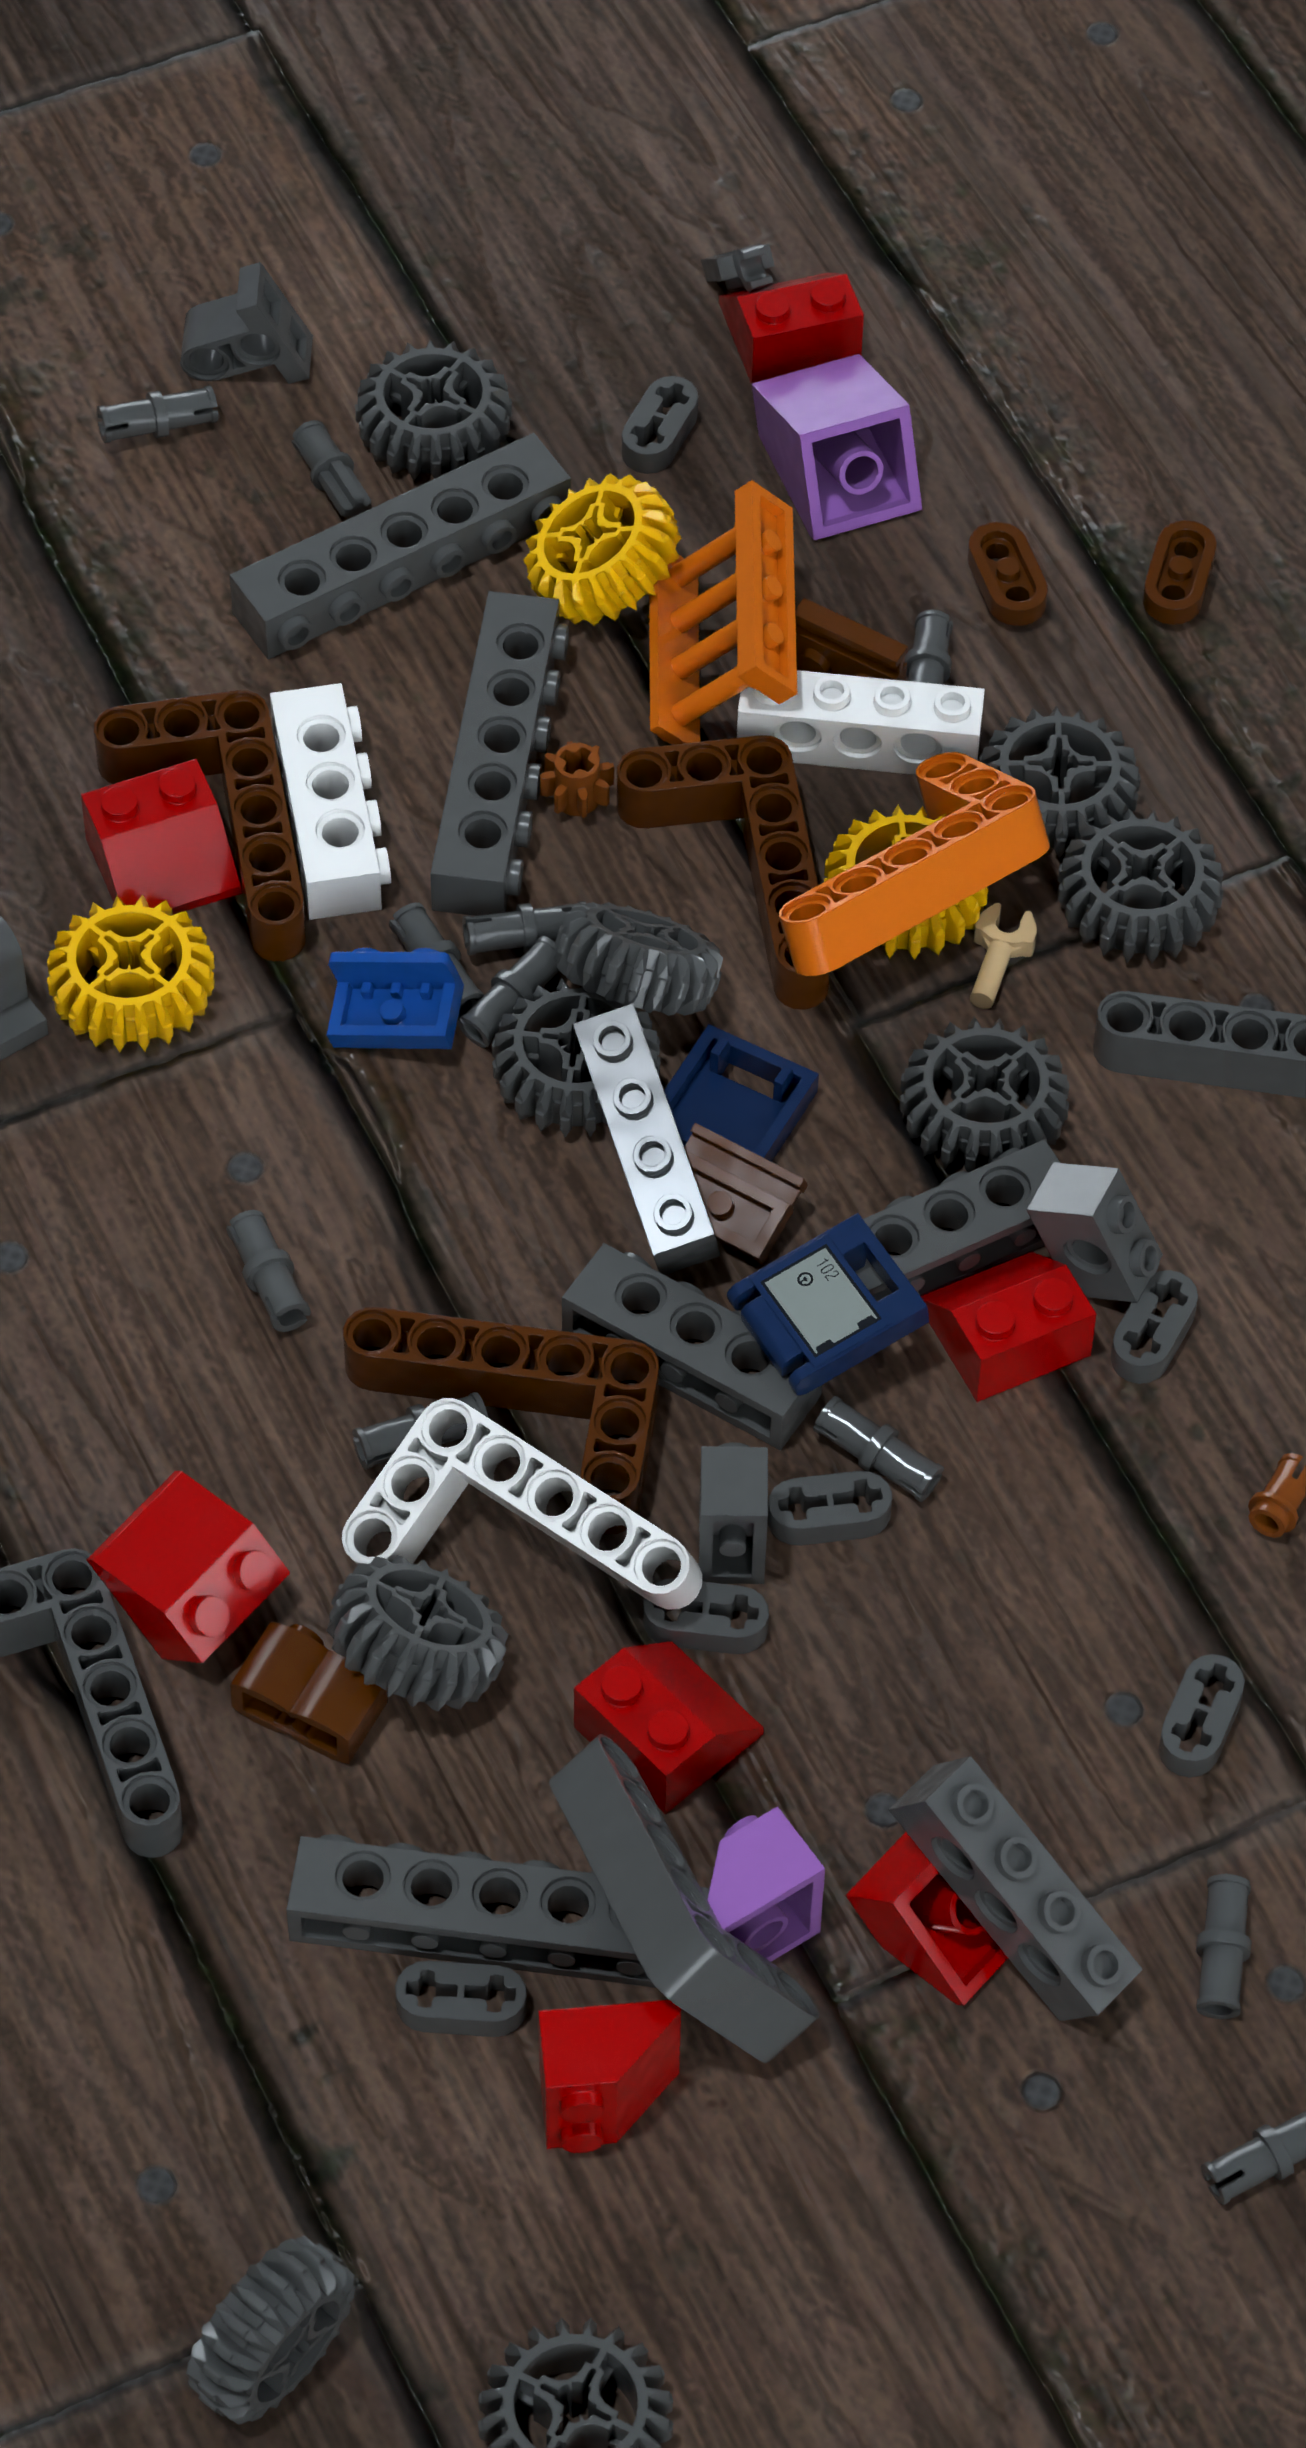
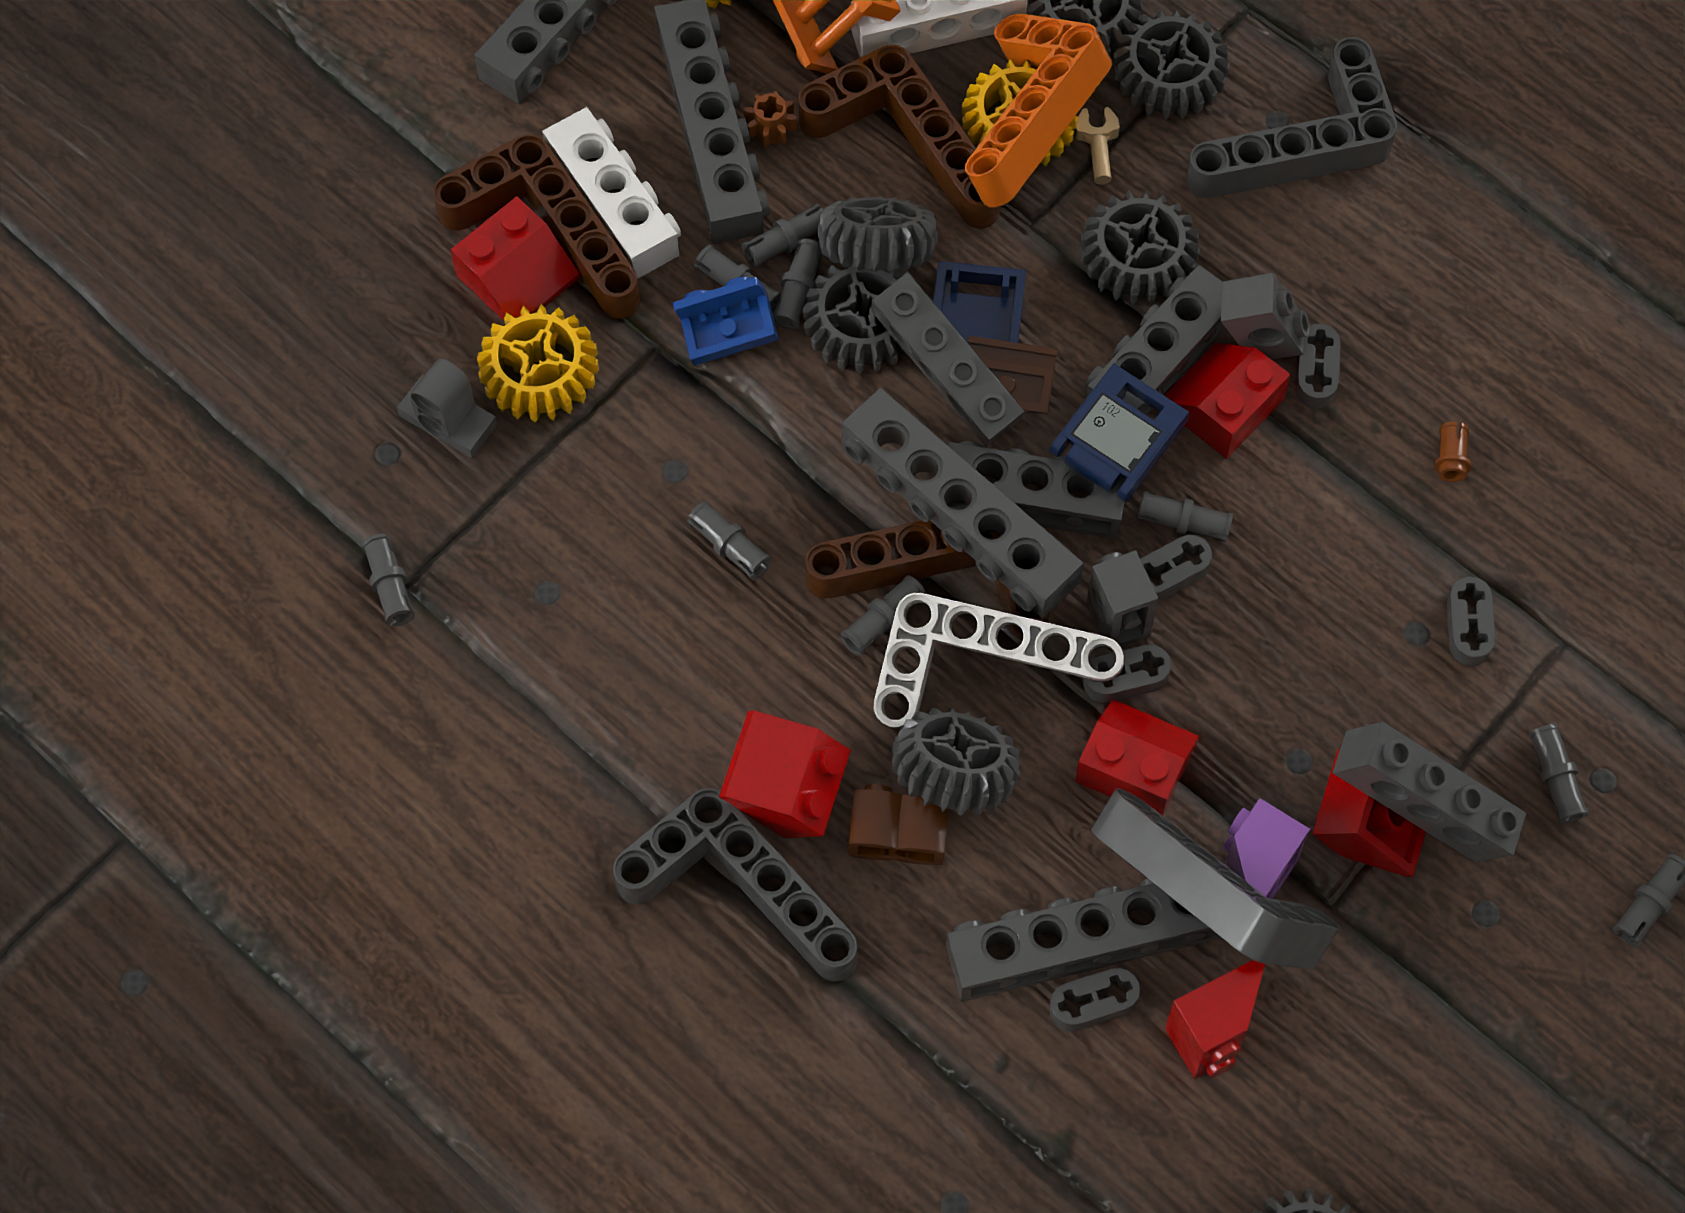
camera: 20 degrees left, 10 degrees up
none -> dark grey brick [842,388,1084,619]

